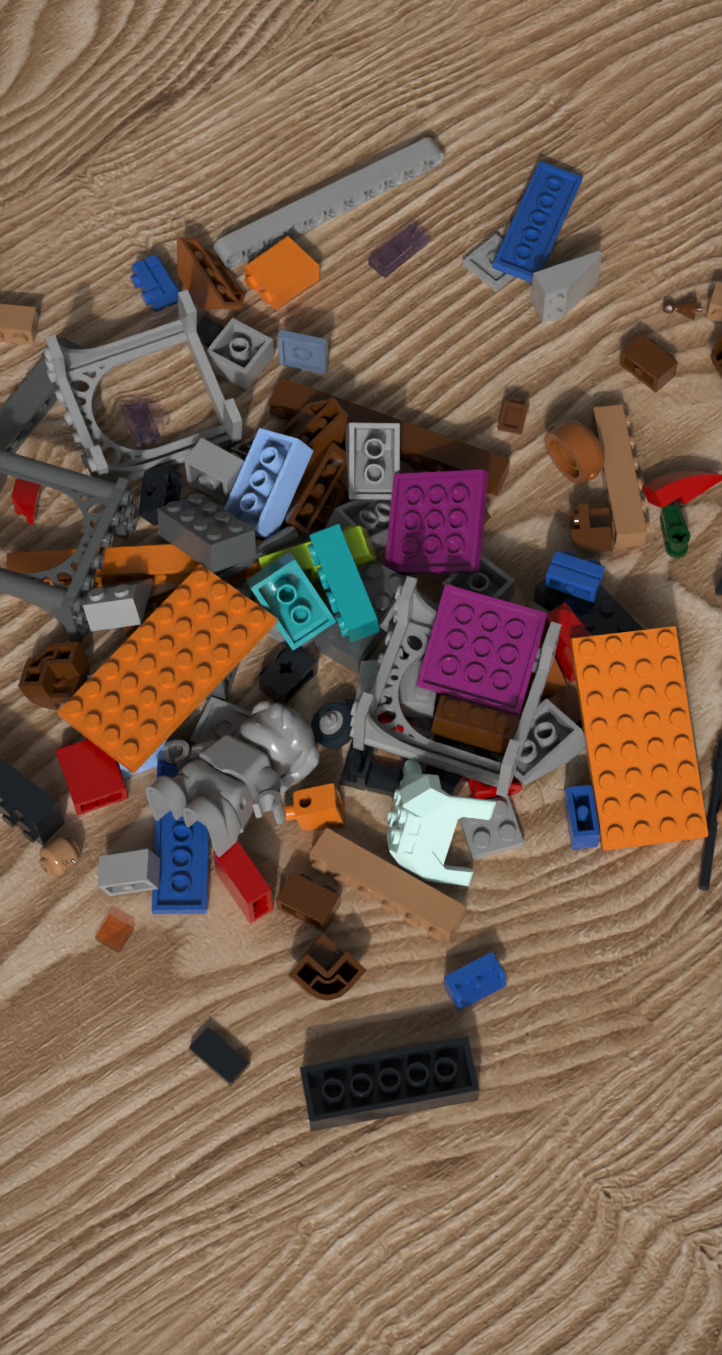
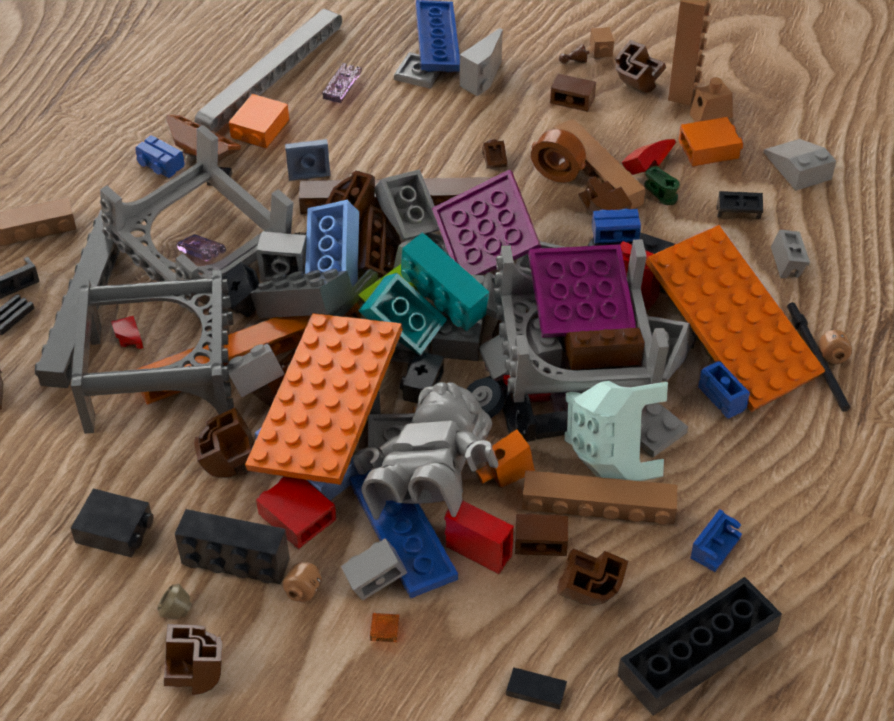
camera: 25 degrees left, 15 degrees down
light grey brick [205,318,274,390] -> none

